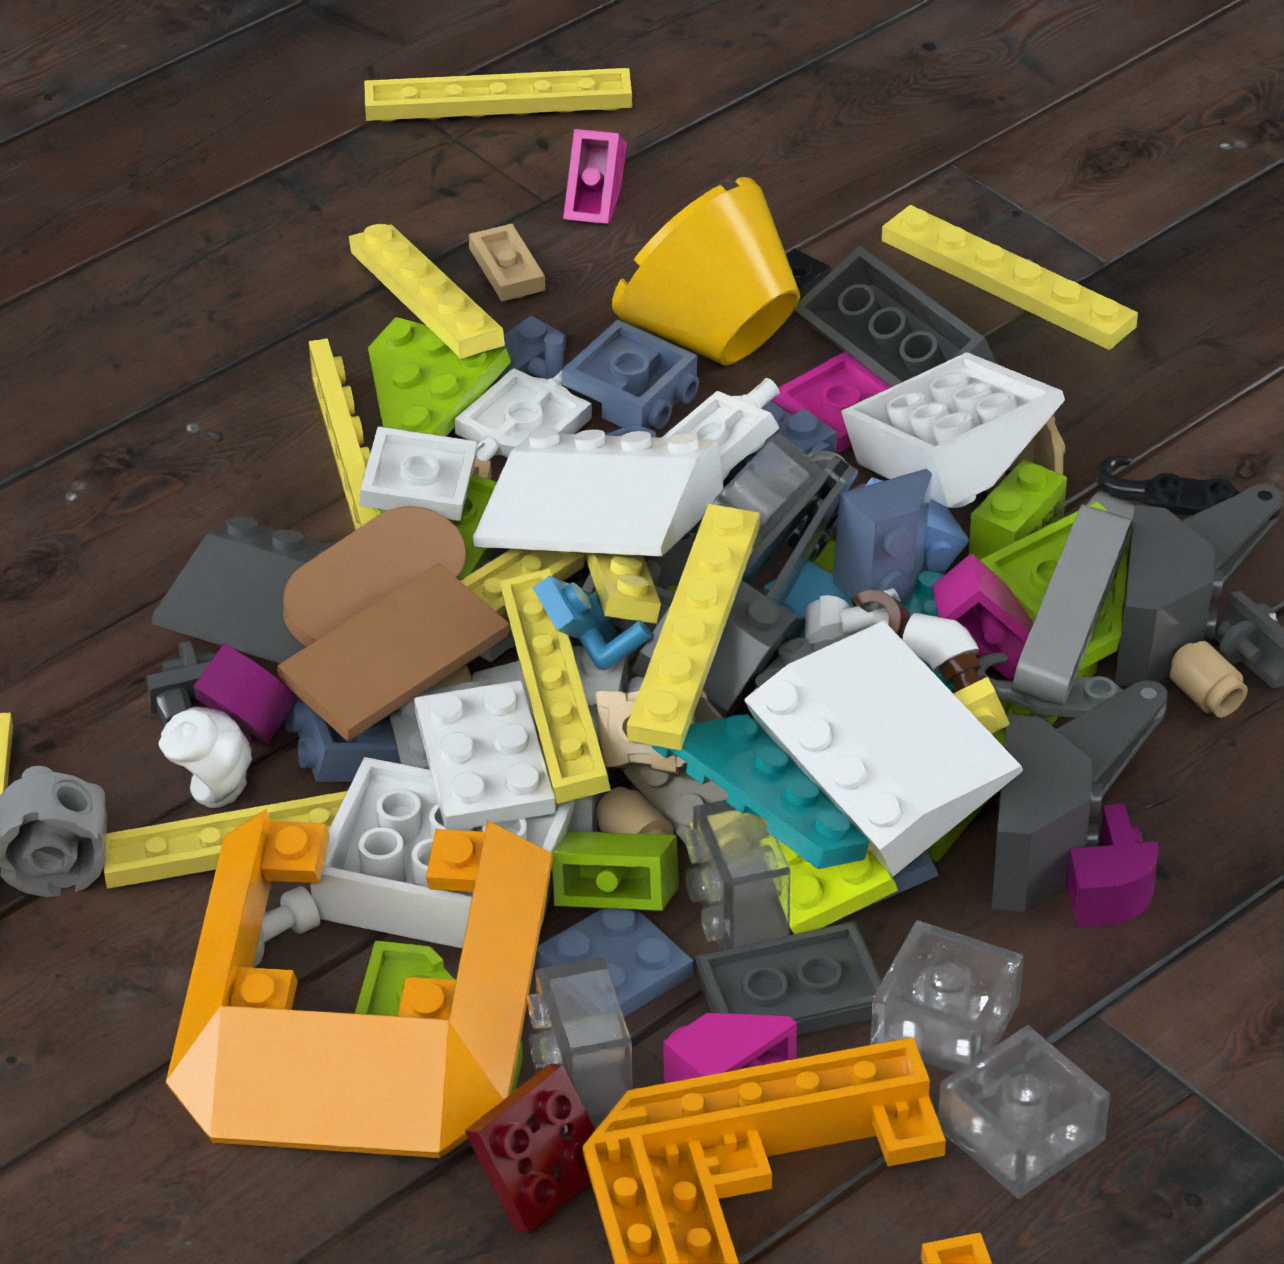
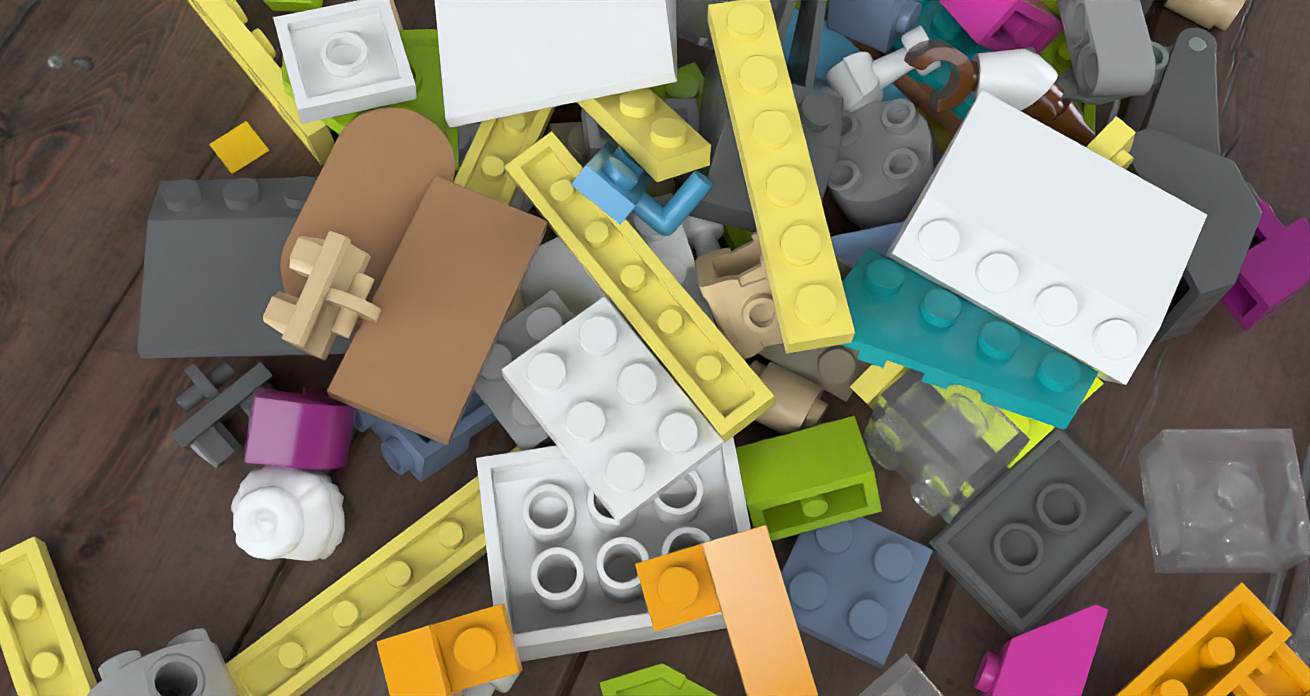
camera: 25 degrees left, 25 degrees up
none -> yellow sticker [209,121,270,174]
none -> tan hips [263,230,382,360]

